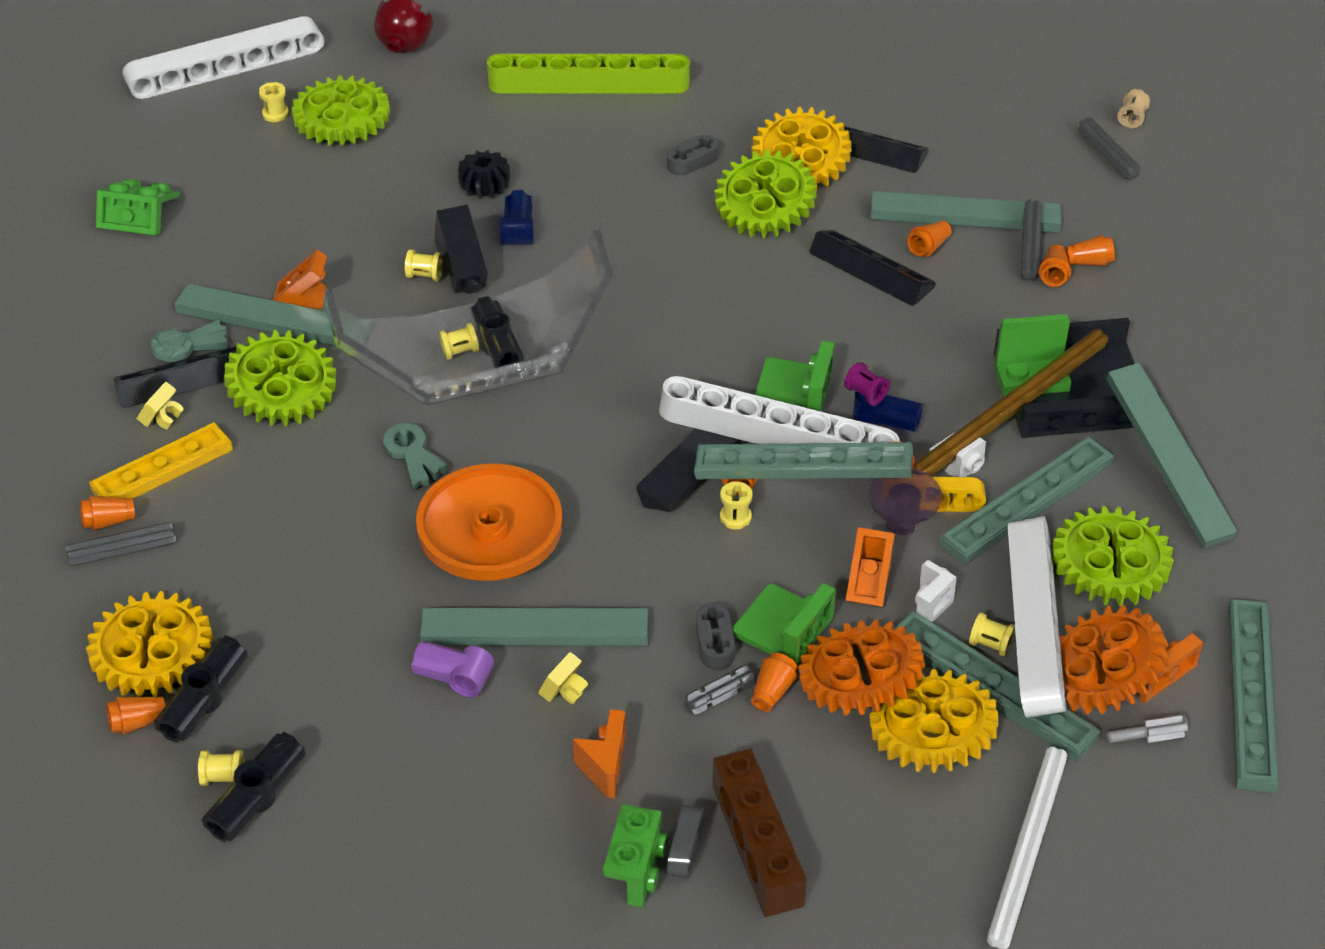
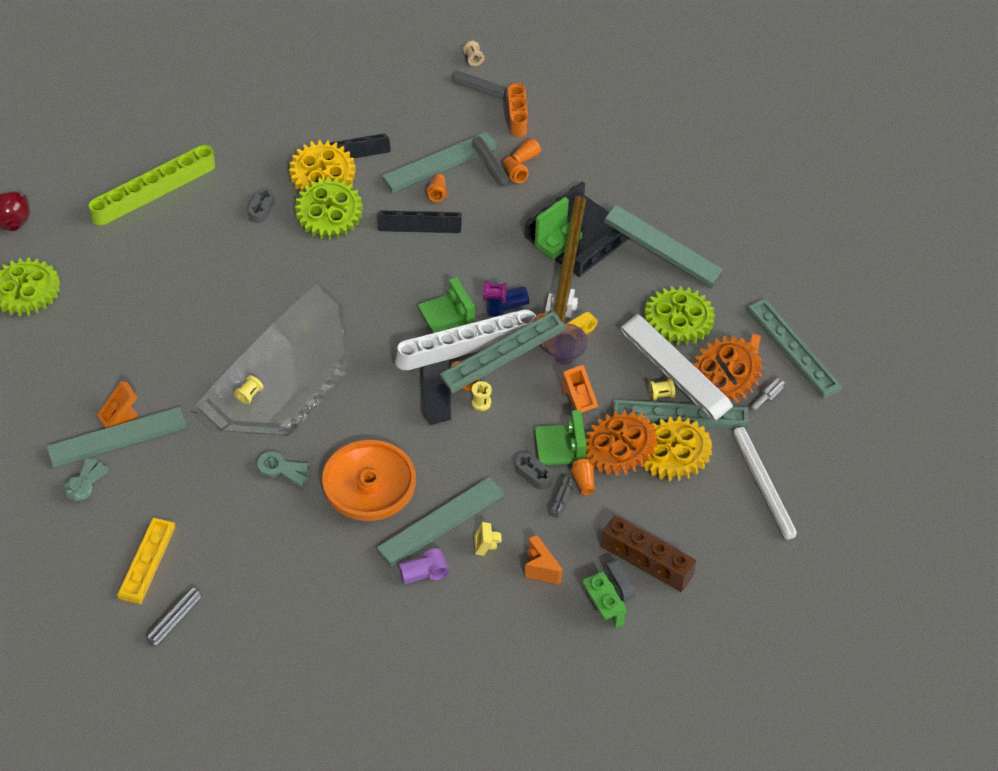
camera: 40 degrees left, 5 degrees up
orange cone [80,495,135,531] -> none
yellow gear [86,591,214,697] -> none
orange cone [106,697,165,735] -> none
black slope [113,344,246,408] -> none
light yellow tile [136,382,184,430] -> none
black piece [154,635,248,743] -> none
light yellow bush [198,750,245,786] -> none
black piece [202,731,305,843] -> none
lime gear [224,330,336,426] -> none
light yellow bush [405,249,443,281] -> none
black slope [434,204,488,294] -> none
black gear [458,149,510,199] -> none
black piece [471,296,524,375] -> none
clear blue piece [500,190,534,245] -> none
white bracket [915,560,957,622] -> none
sand green tile [939,436,1114,565] -> none
none -> orange beam [507,83,528,137]

